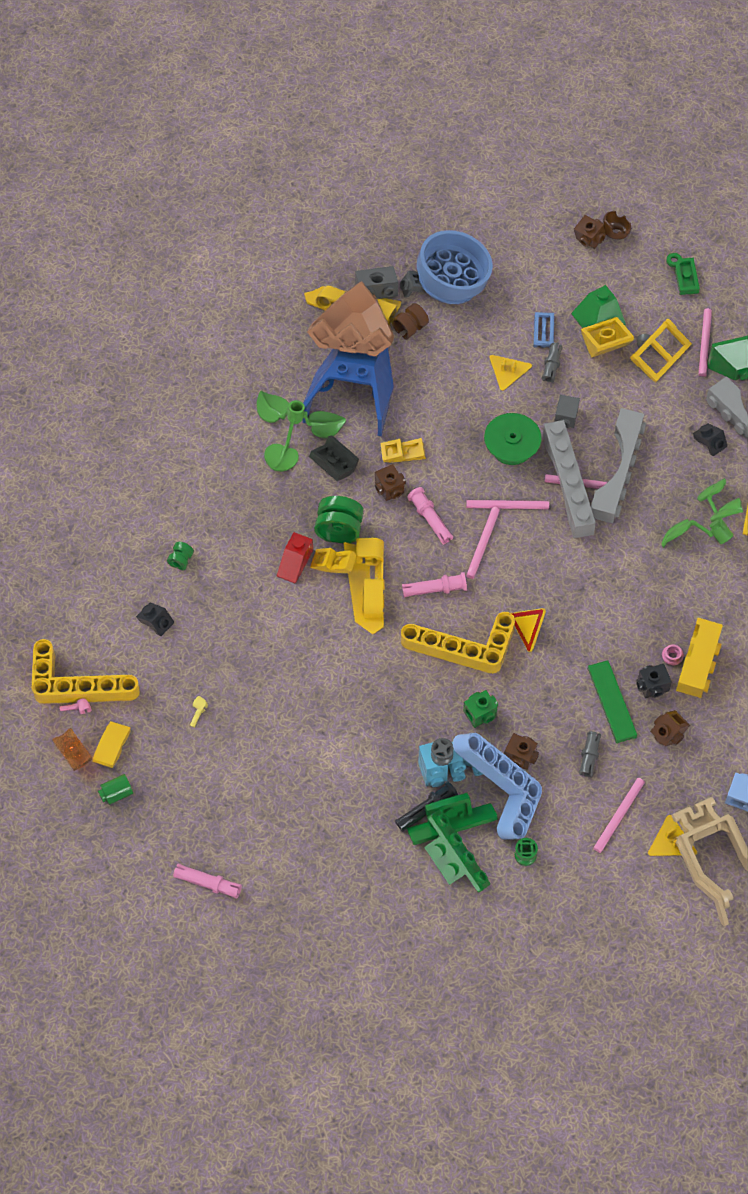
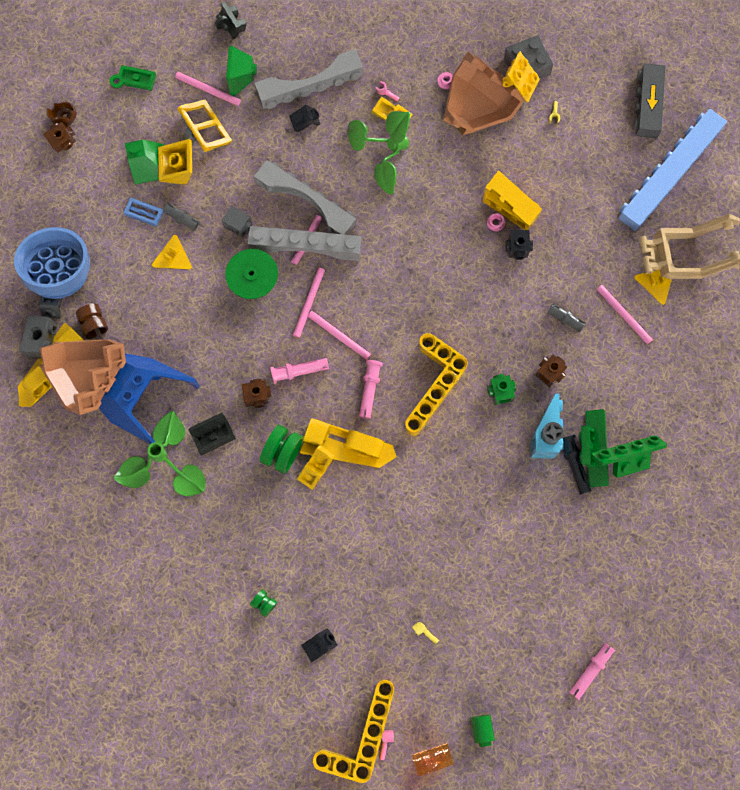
camera: 70 degrees left, 15 degrees up
yellow slope [92,721,131,768] -> none
red slope [277,532,313,584] -> none
yellow slope [380,438,426,463] -> none
light blue beam [453,733,542,840] -> none
piece [511,608,546,652] -> none
green wheel [514,838,538,866] -> none
green tile [587,660,637,743] -> none
reddish brown brick [650,710,690,746] -> none

